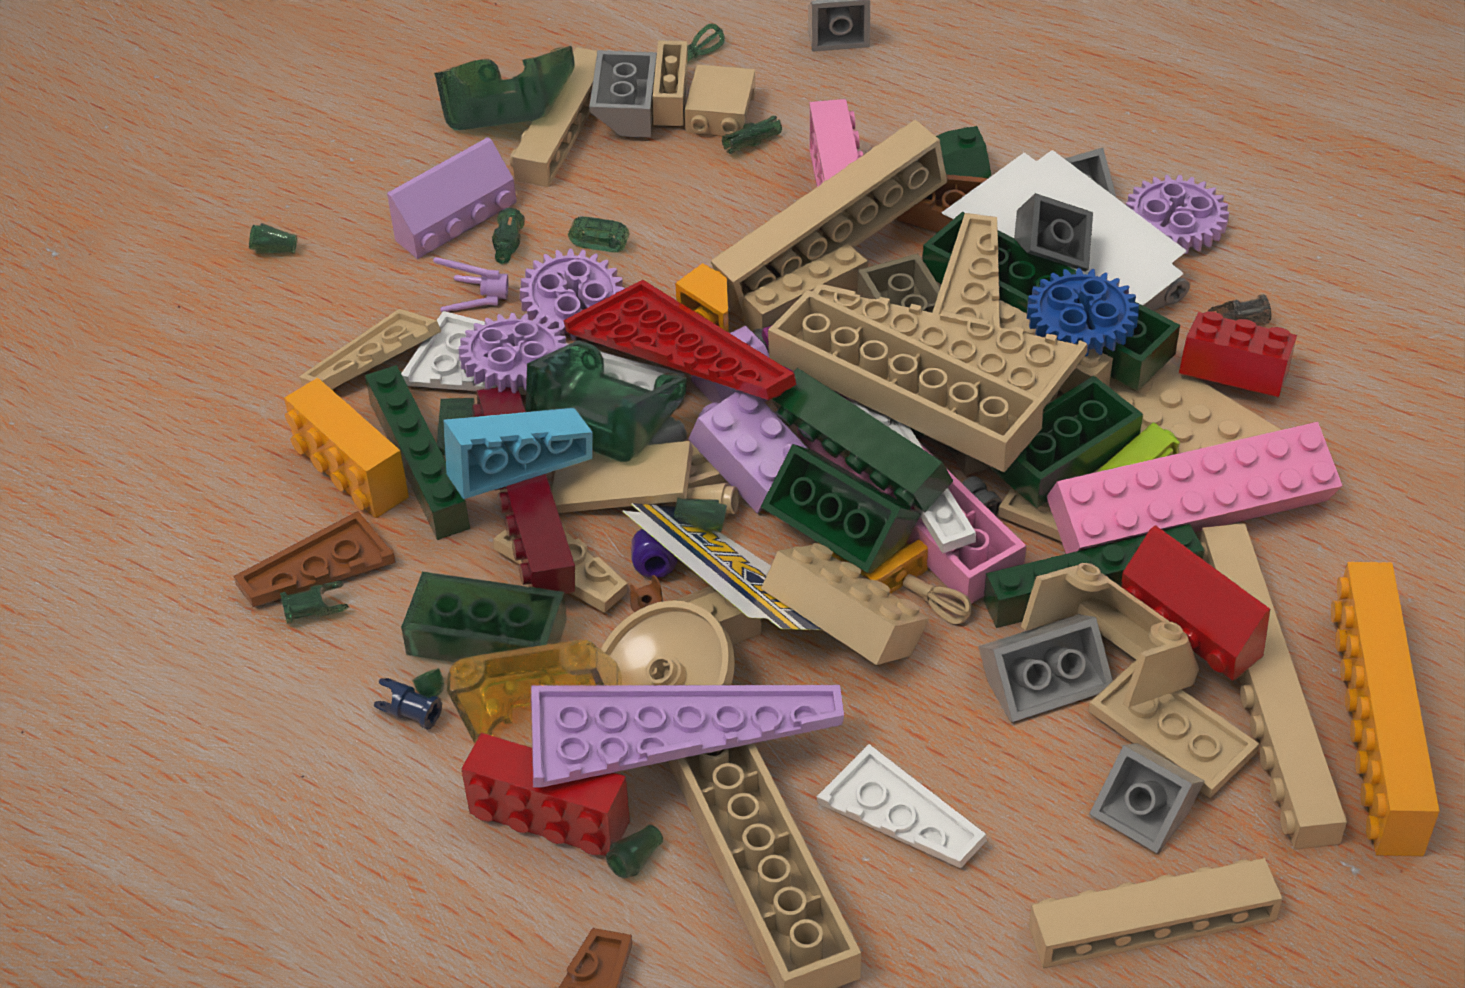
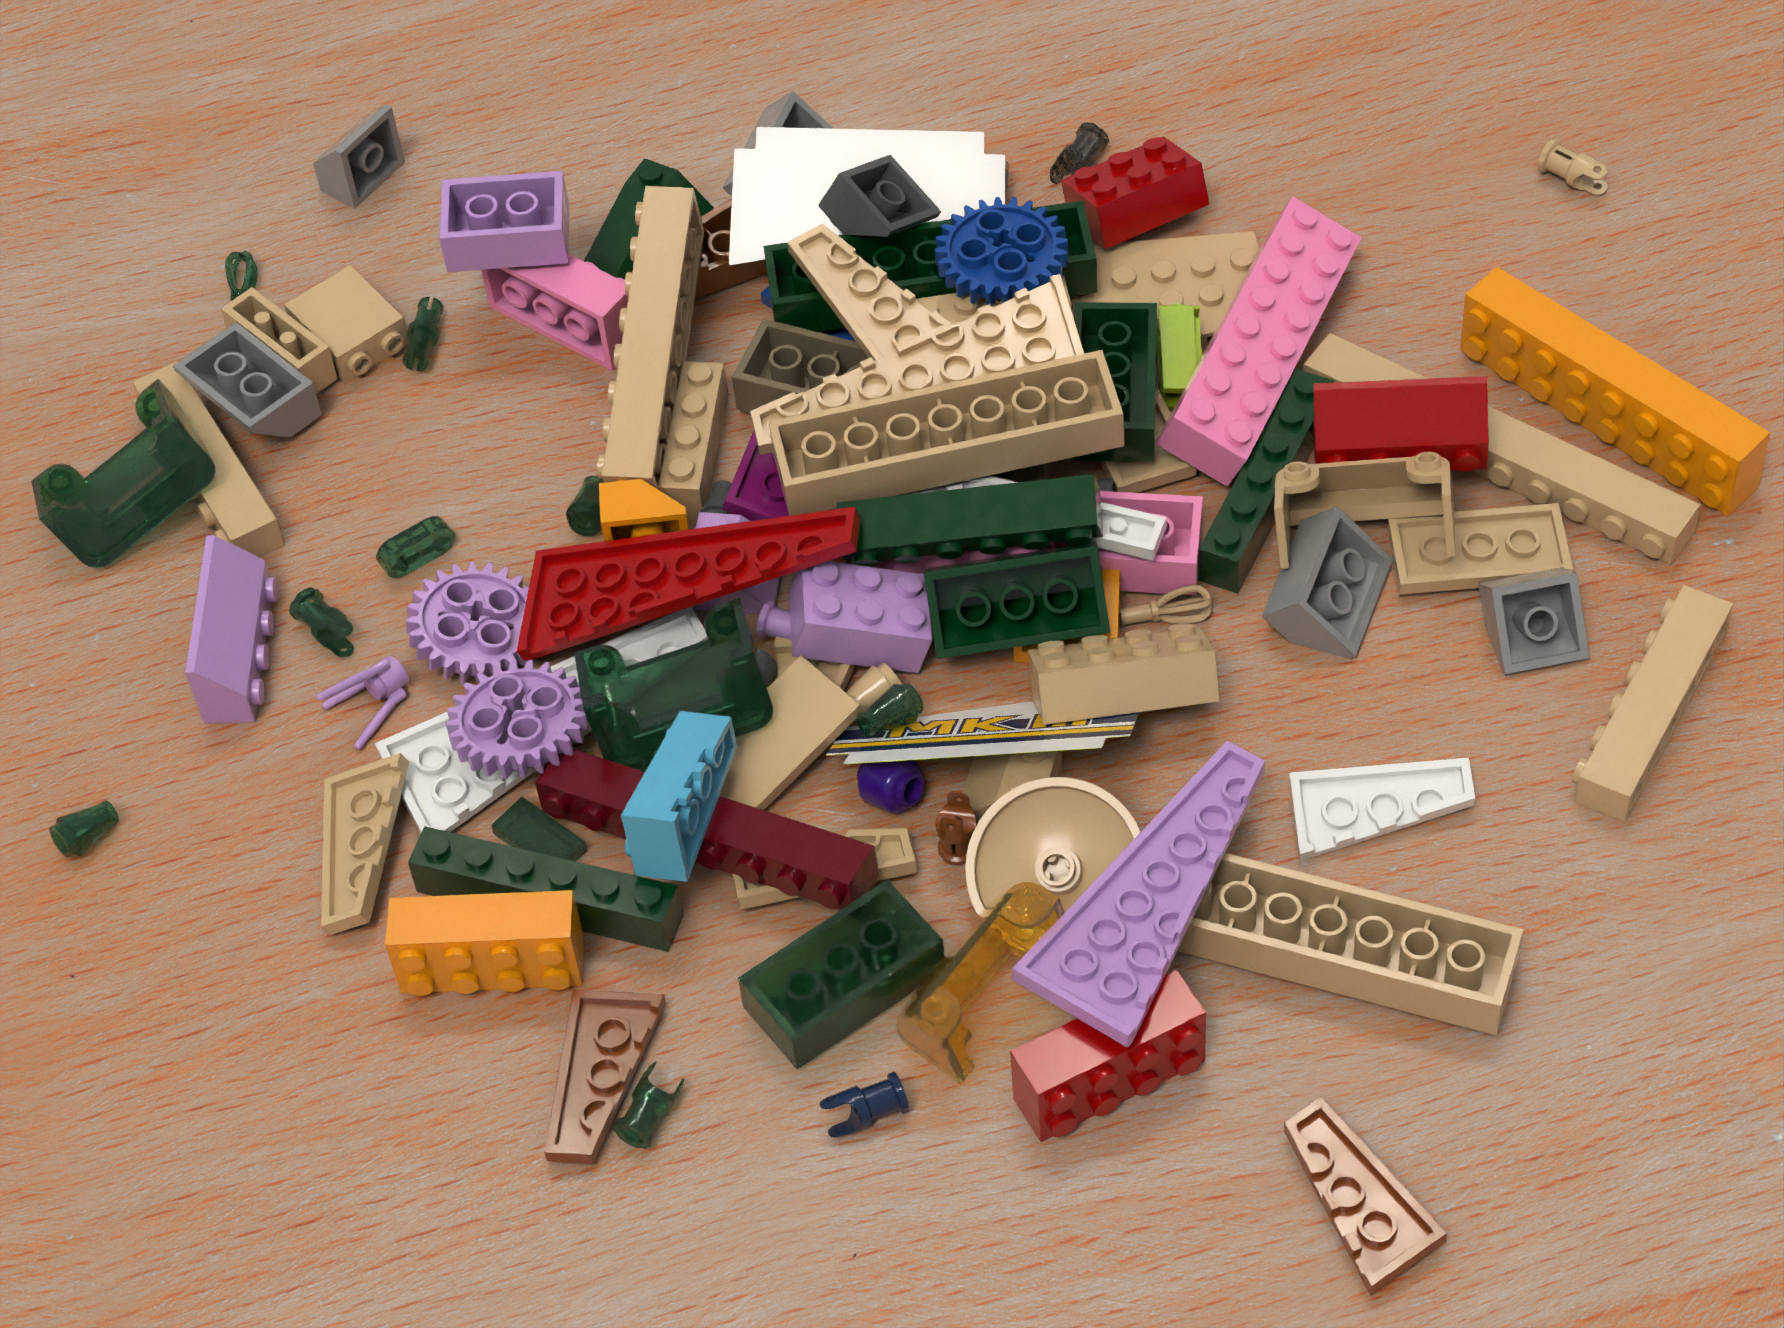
camera: 45 degrees left, 5 degrees up
clear green hinge [412,668,445,698] -> none
clear green cone [606,824,663,878] -> none
lavender gear [1126,175,1229,254] -> none
none -> lavender brick [439,171,569,272]

